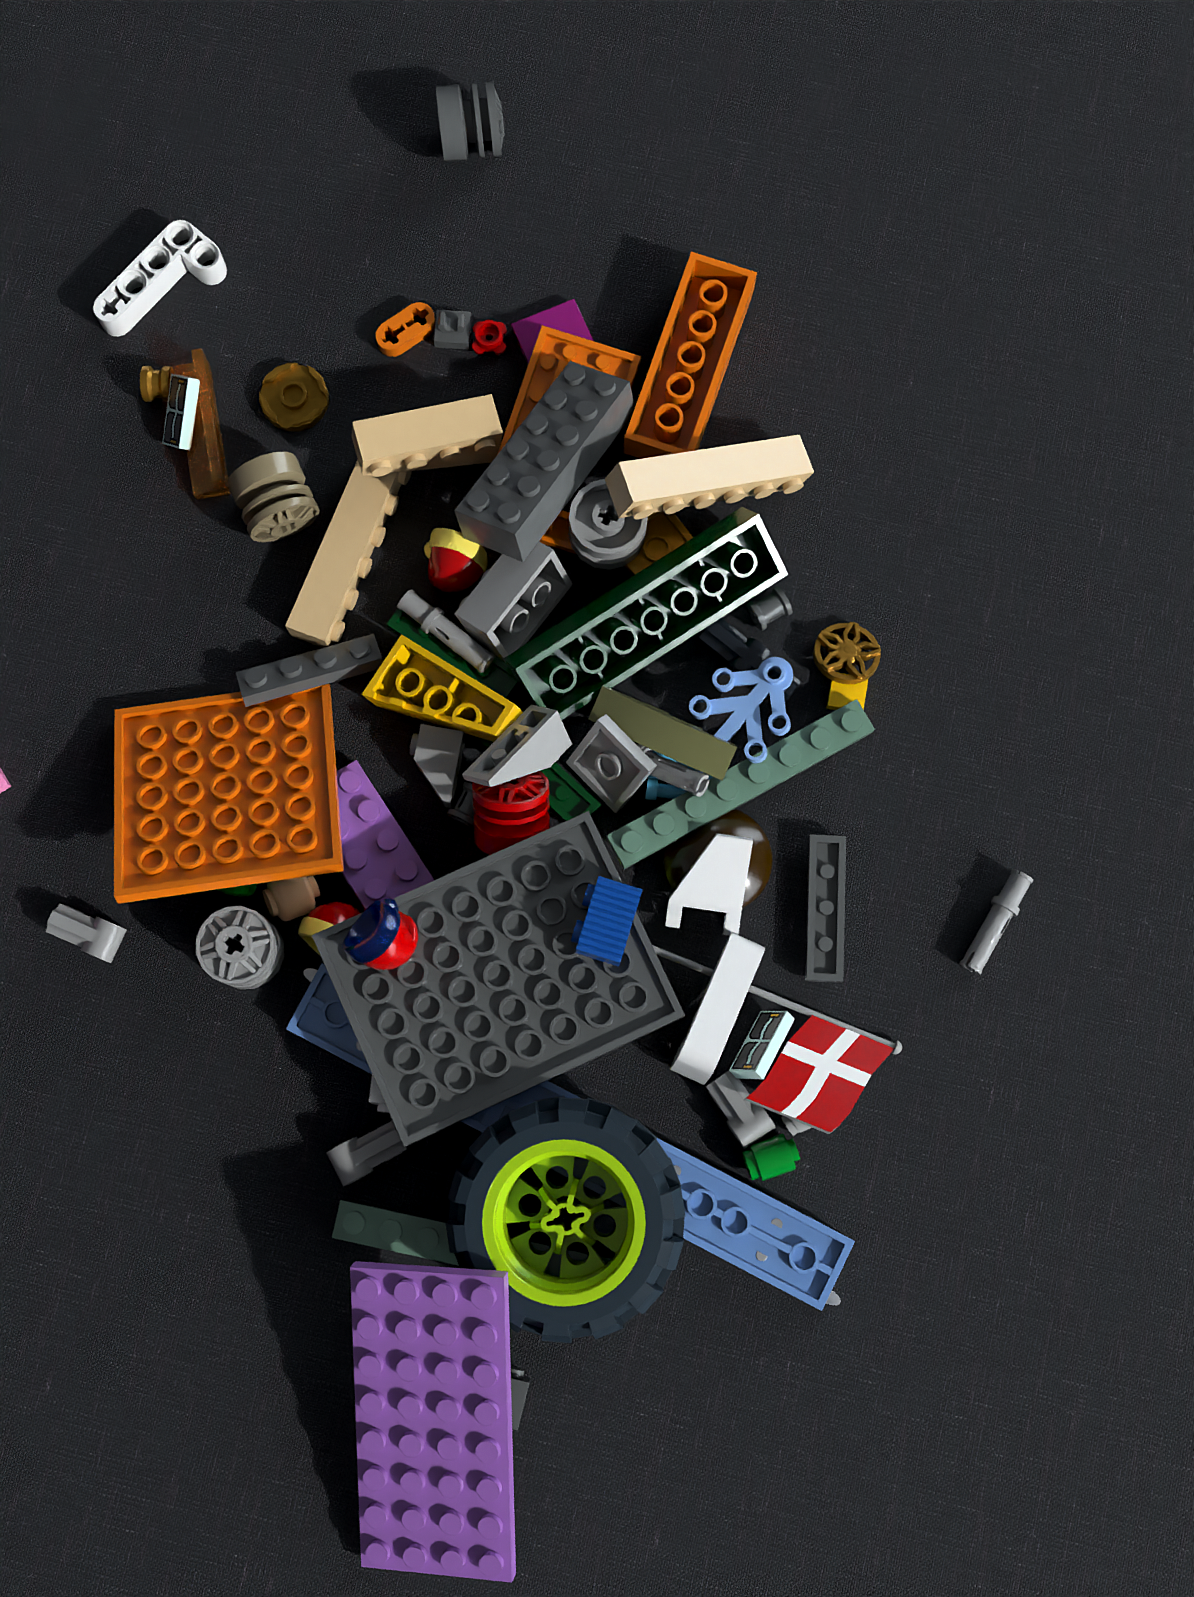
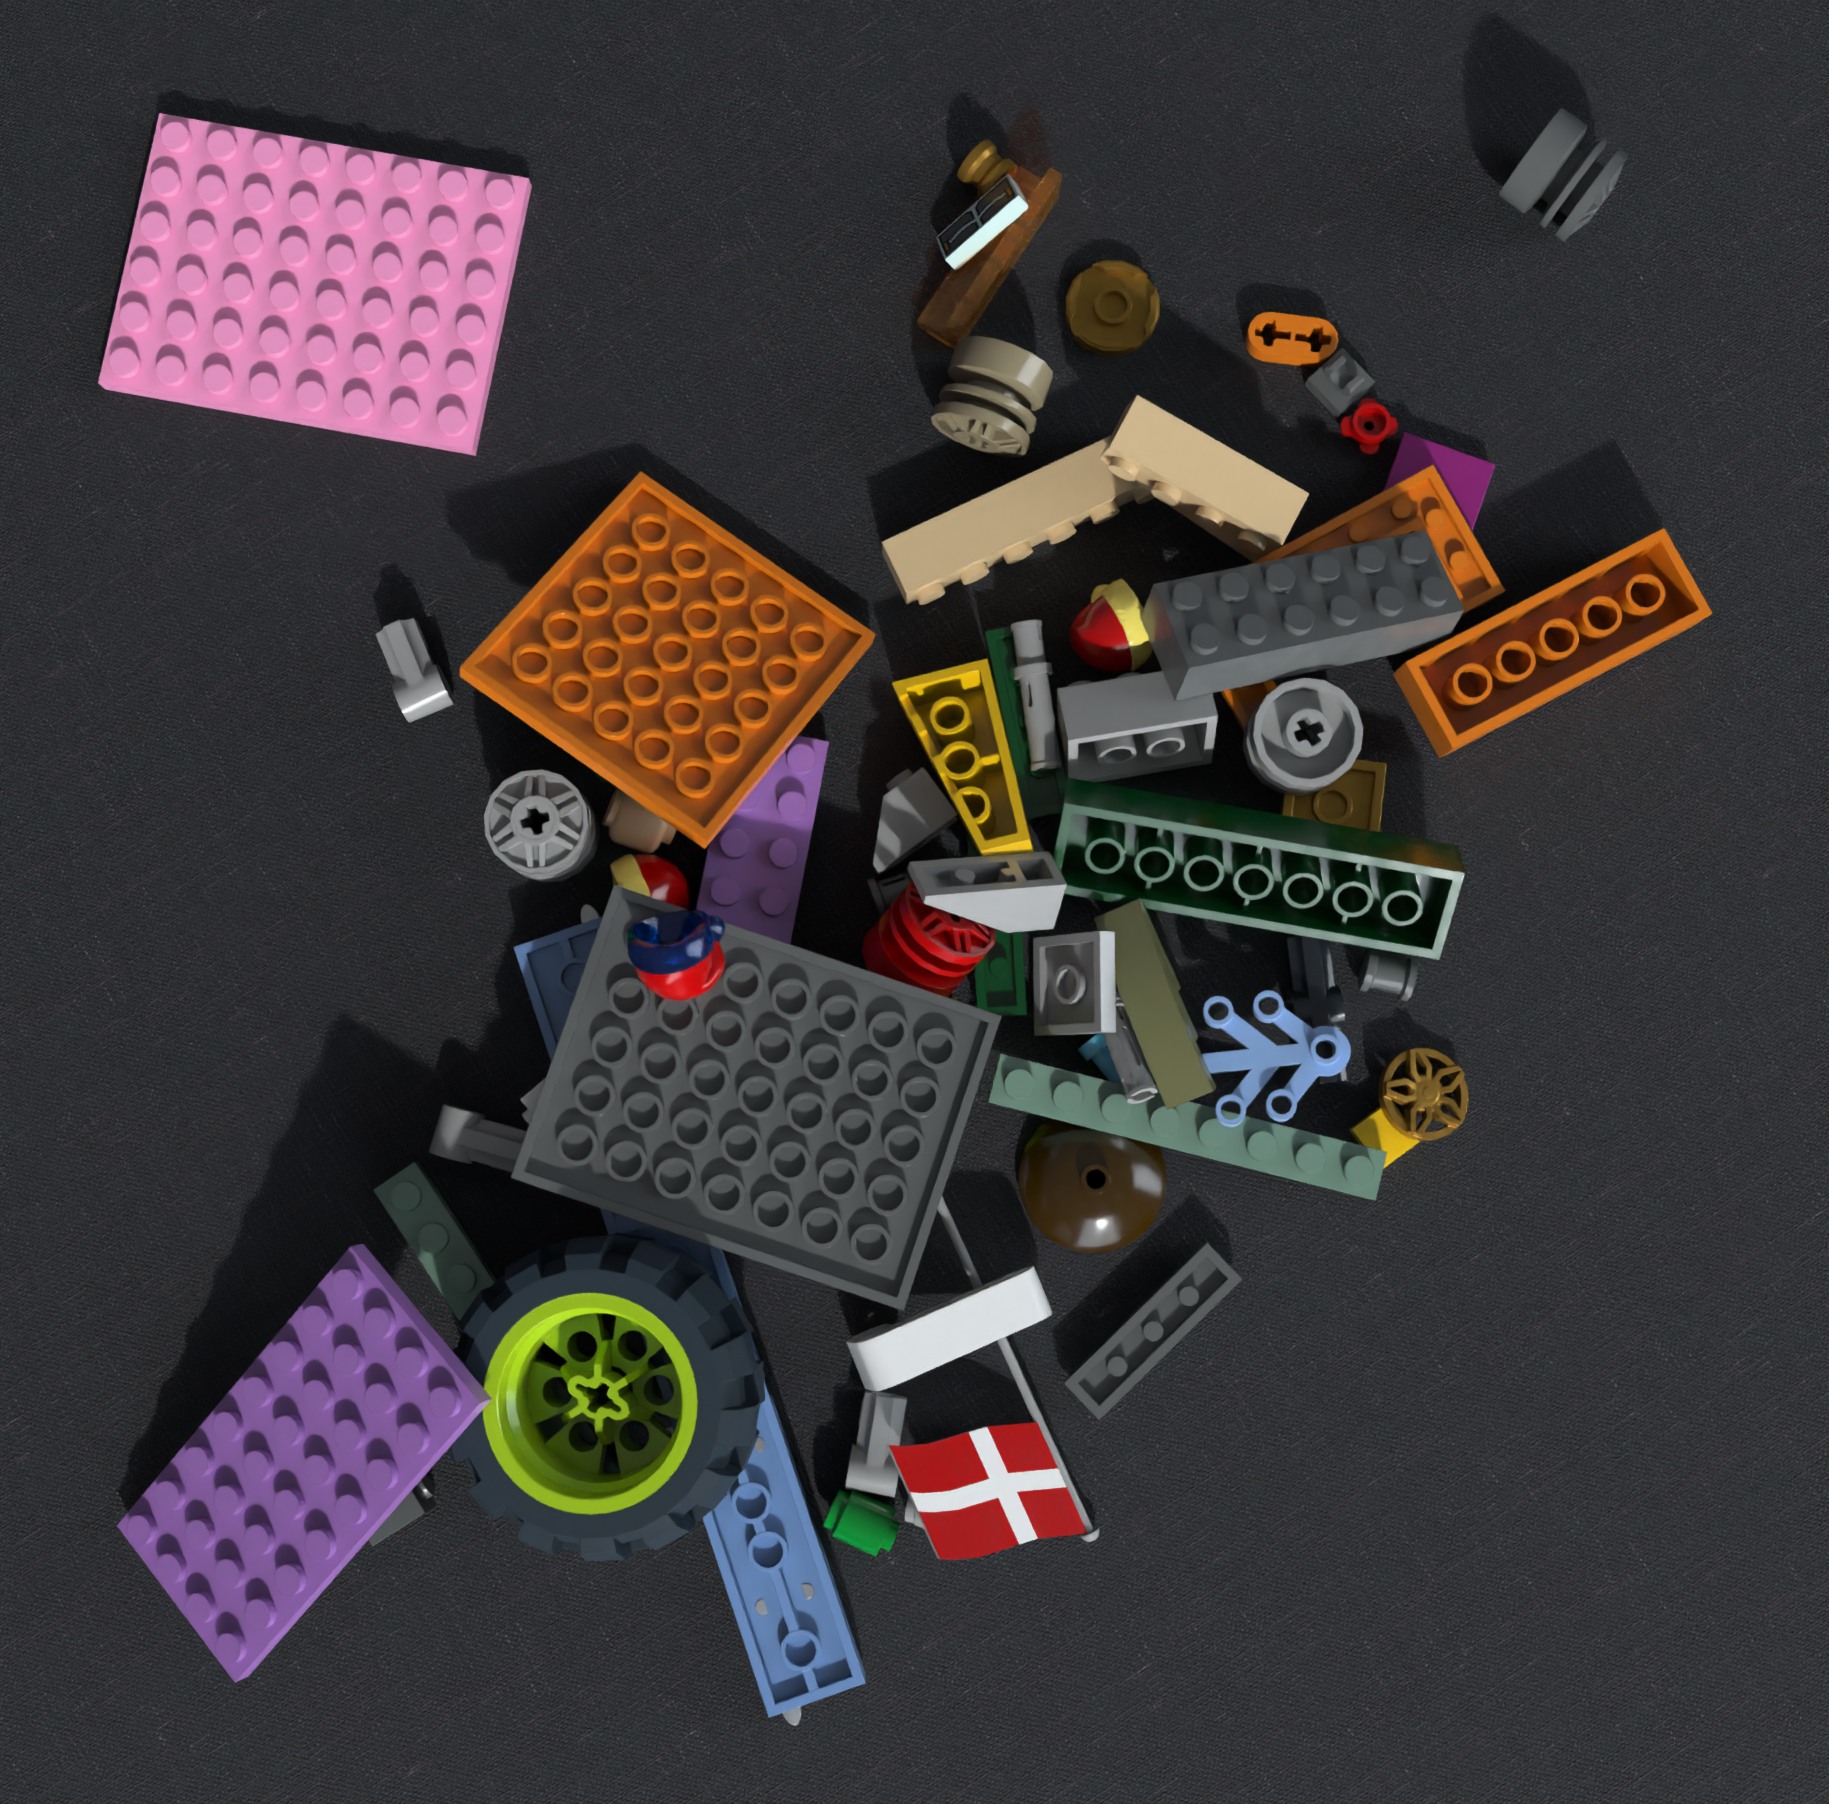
camera: 45 degrees right, 5 degrees up
white beam [93,220,227,336] -> none
dark grey plate [236,634,383,707] -> none
blue brick [571,876,643,966] -> none
brick [605,435,814,519] -> none
white flag [665,833,753,936] -> none
tile [729,1011,794,1079] -> none
light grey pin [959,869,1034,975] -> none

